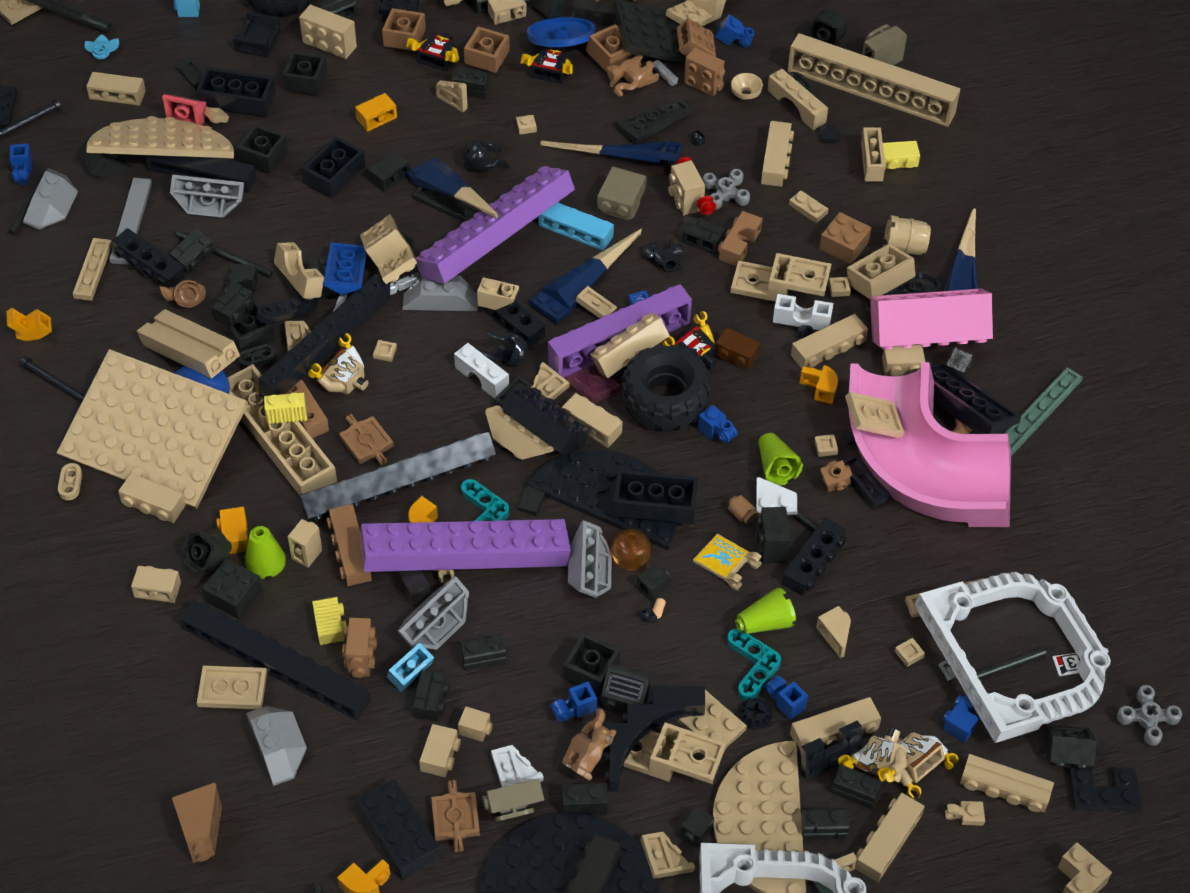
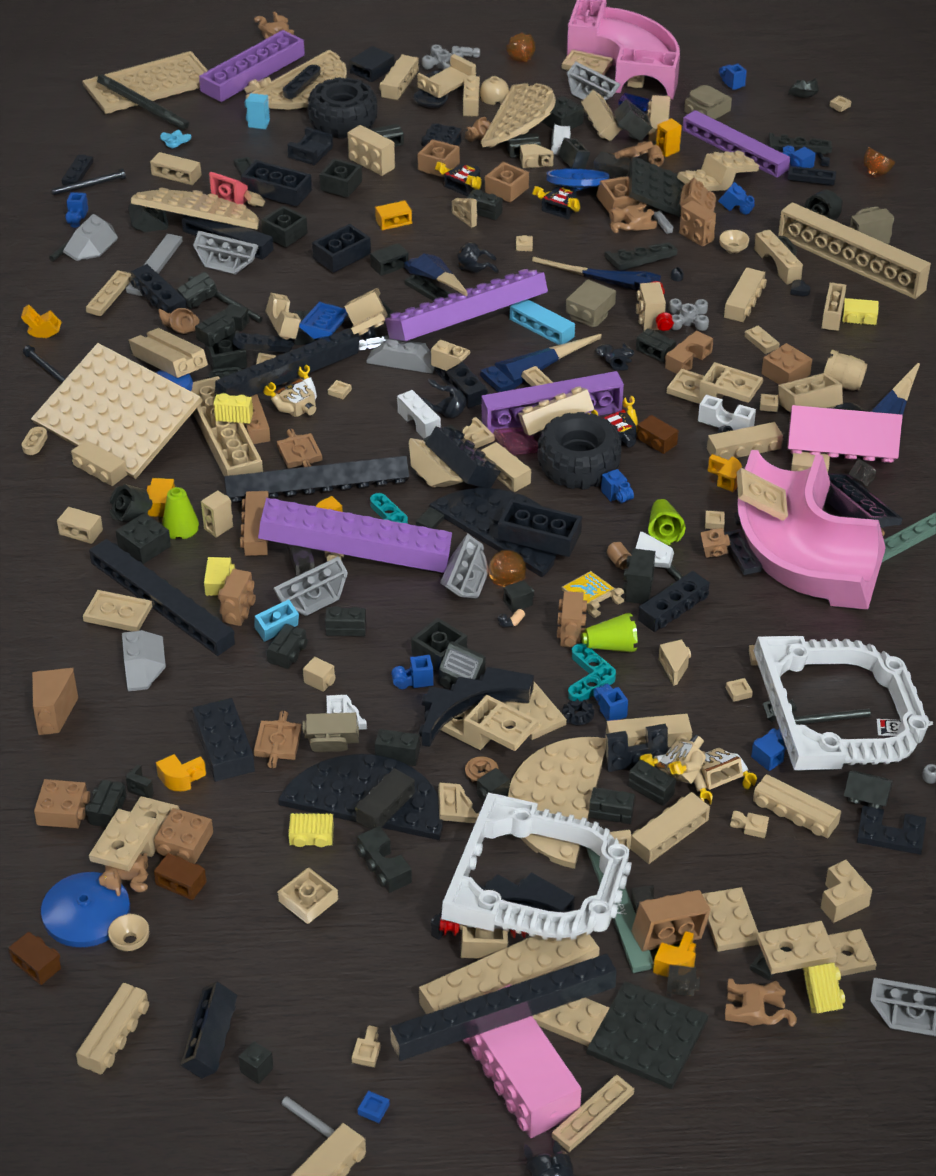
camera: 15 degrees right, 10 degrees down
tan brick [419,724,461,778] -> none
medium nougat animal [562,708,616,780] -> none
none -> medium nougat gear [465,757,498,783]
none -> medium nougat brick [557,591,587,647]

